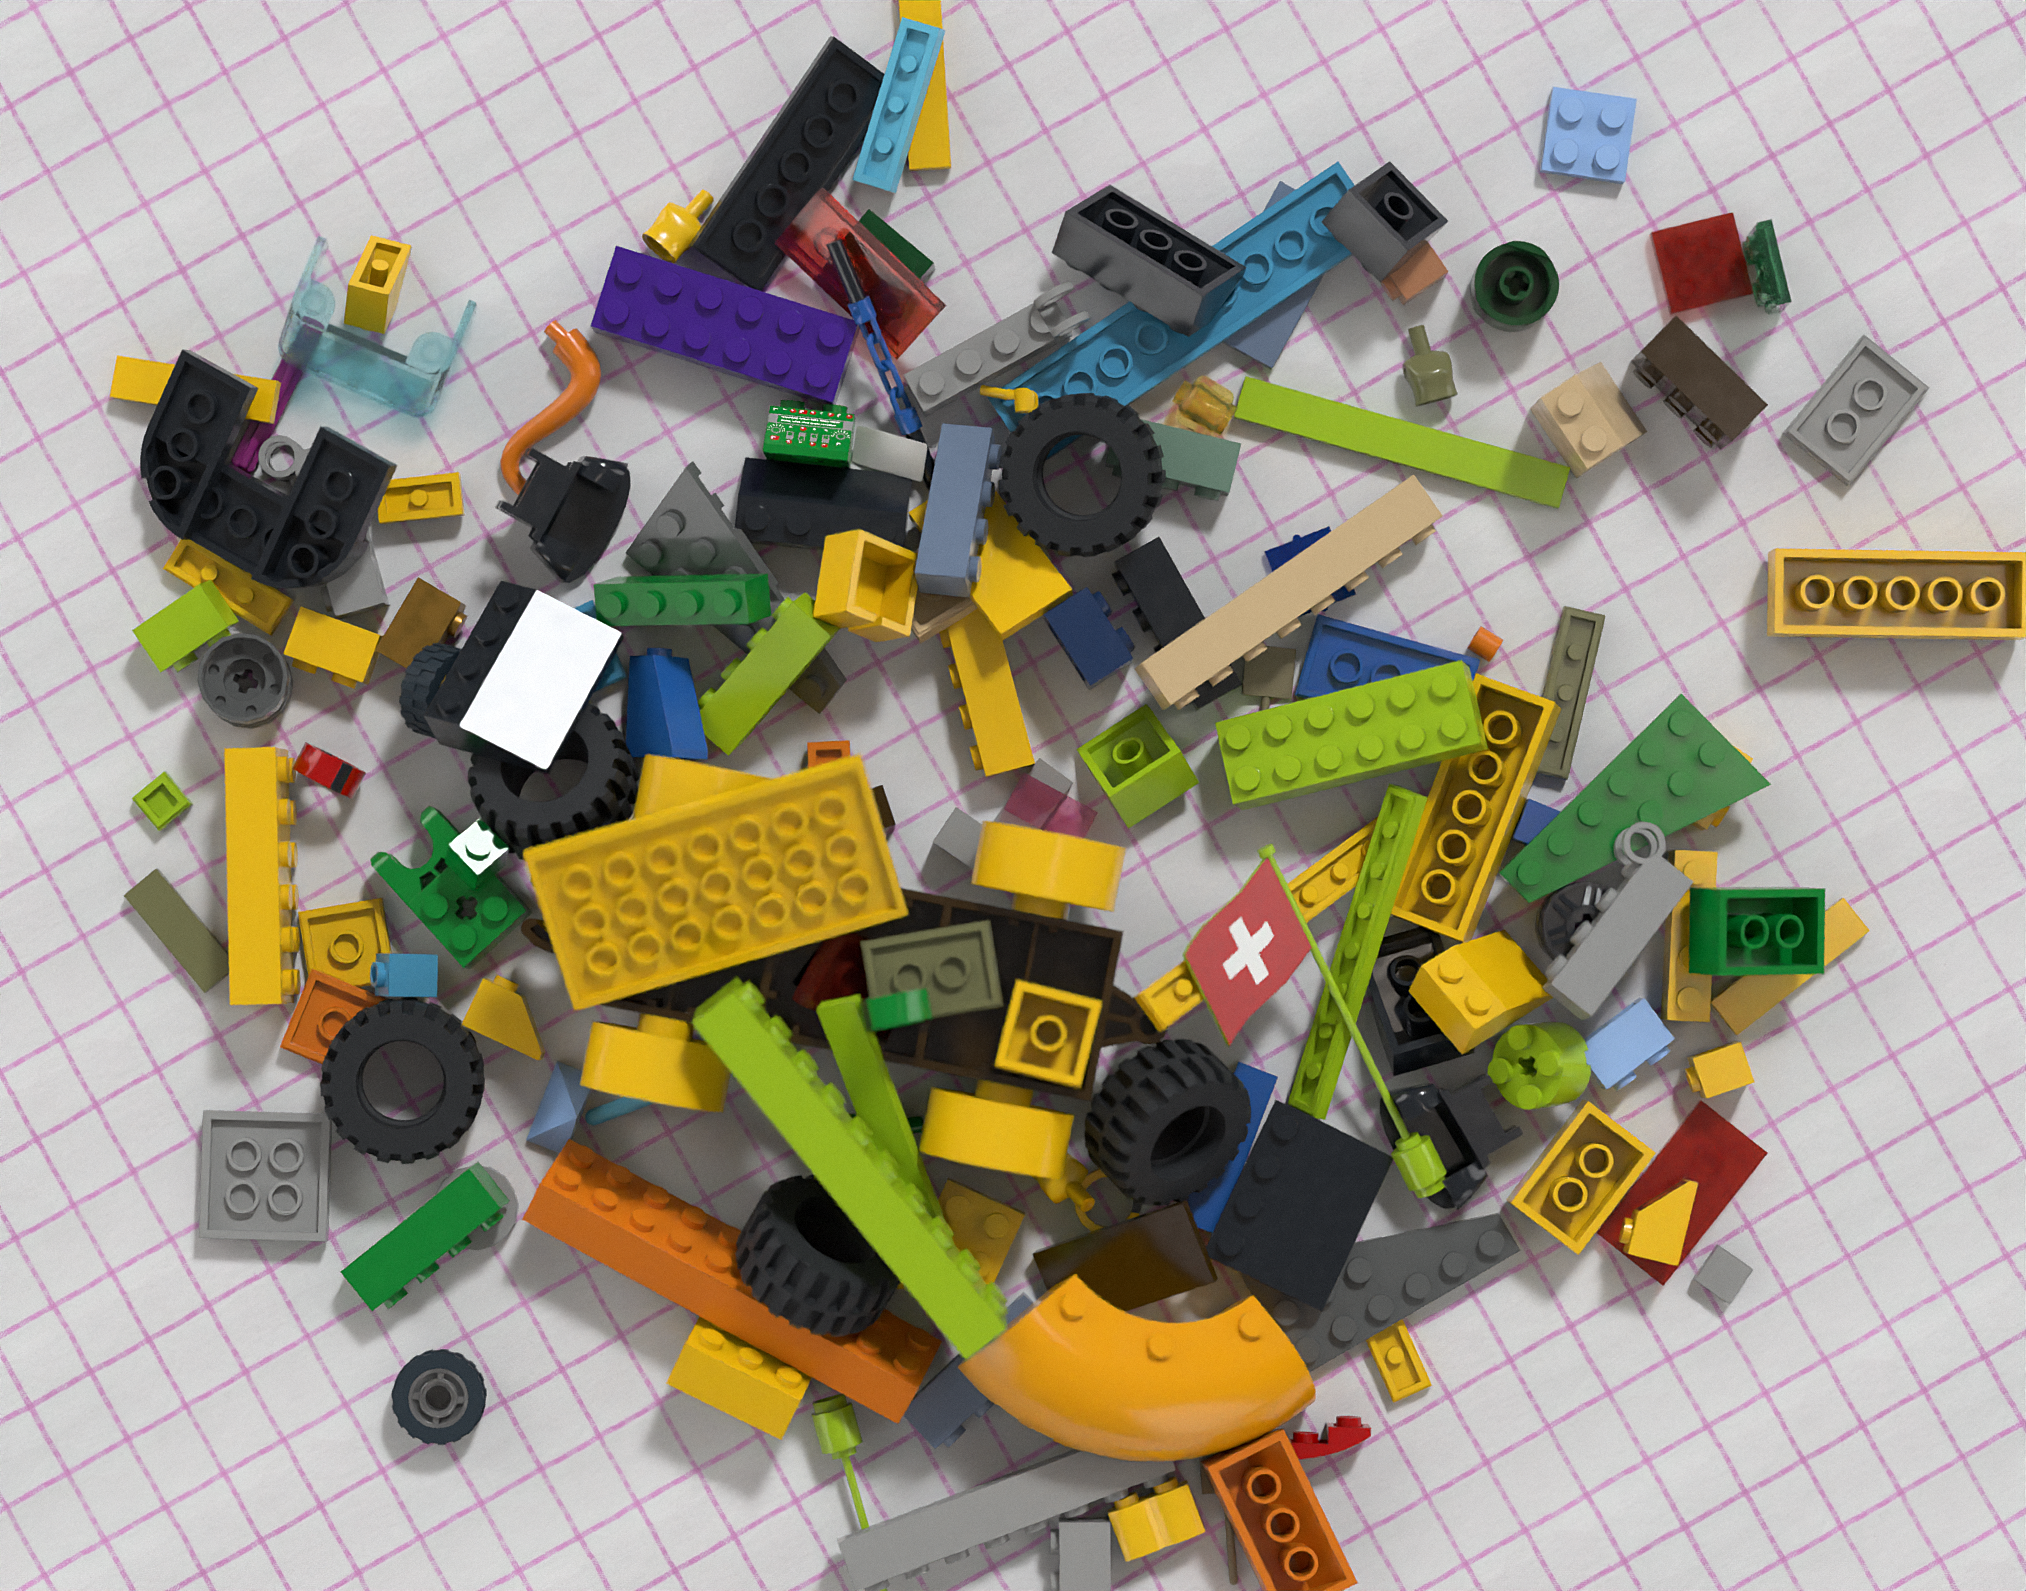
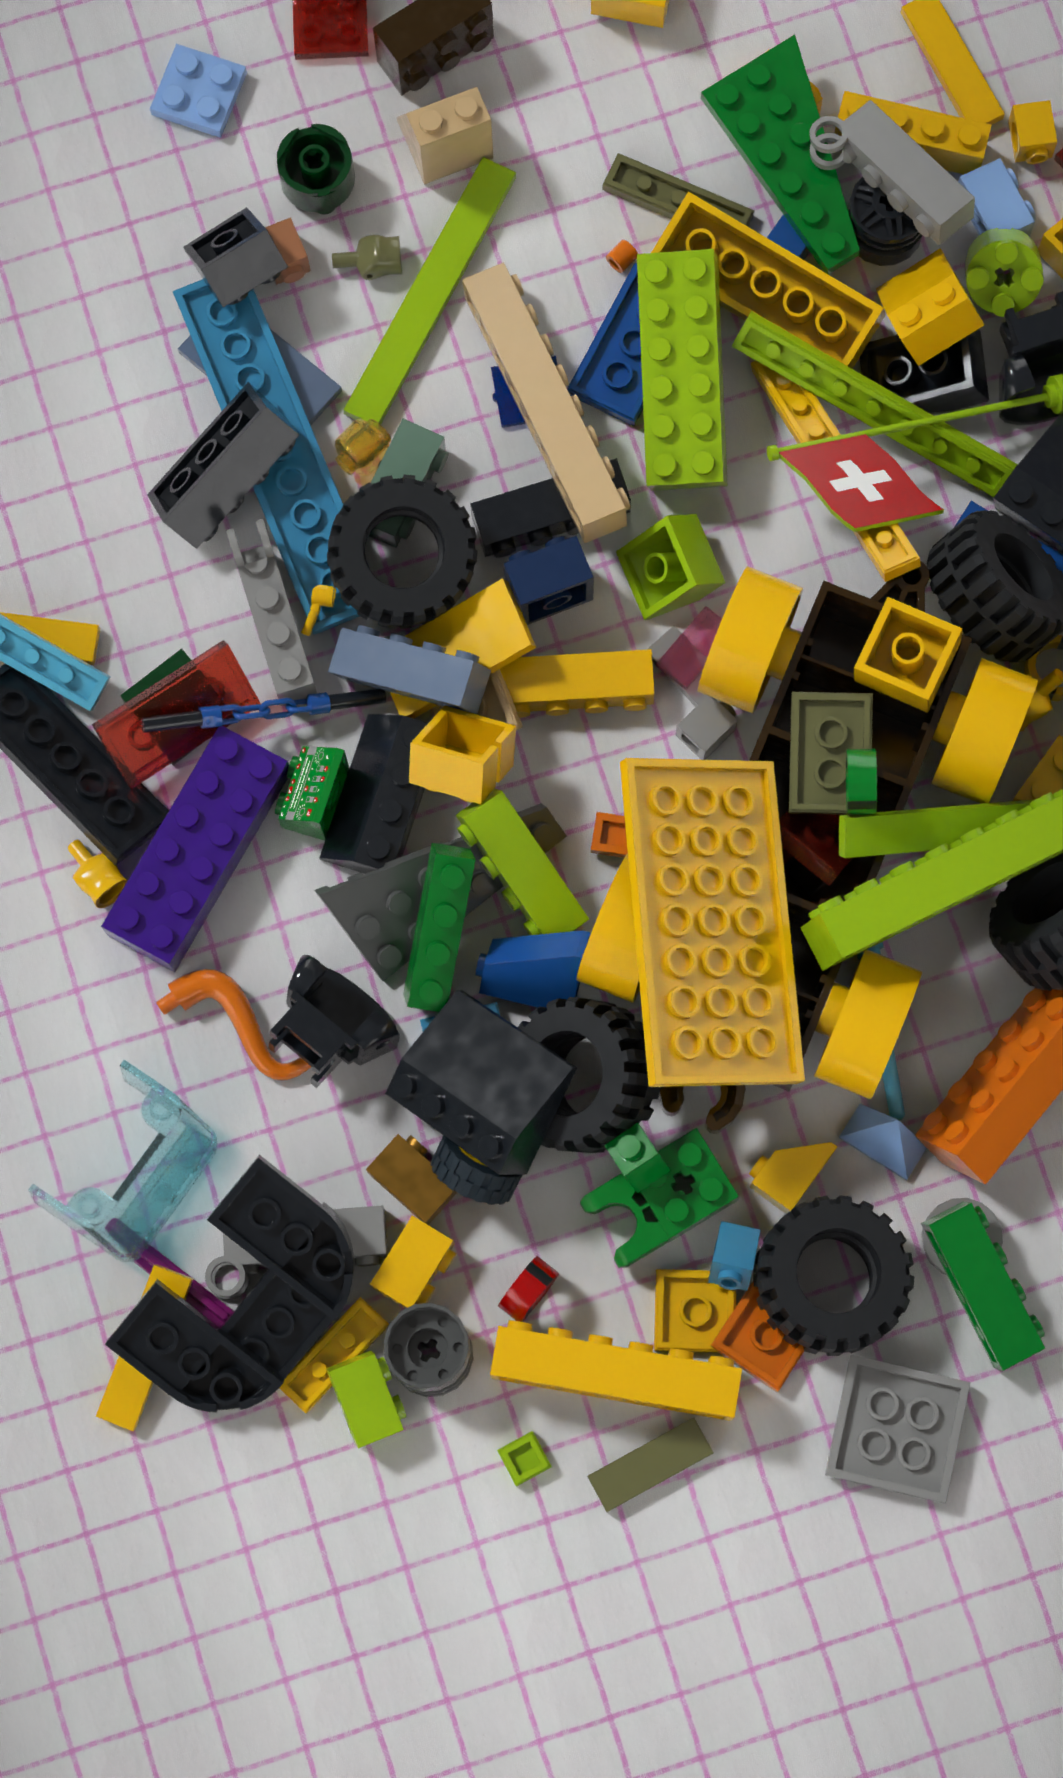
camera: 80 degrees left, 10 degrees down
yellow slope [344,235,412,334] -> none
yellow plate [378,472,465,524] -> none
white sticker [852,425,927,482] -> none
dark tan piece [1241,646,1296,711] -> none
green brick [1689,887,1825,976] -> none

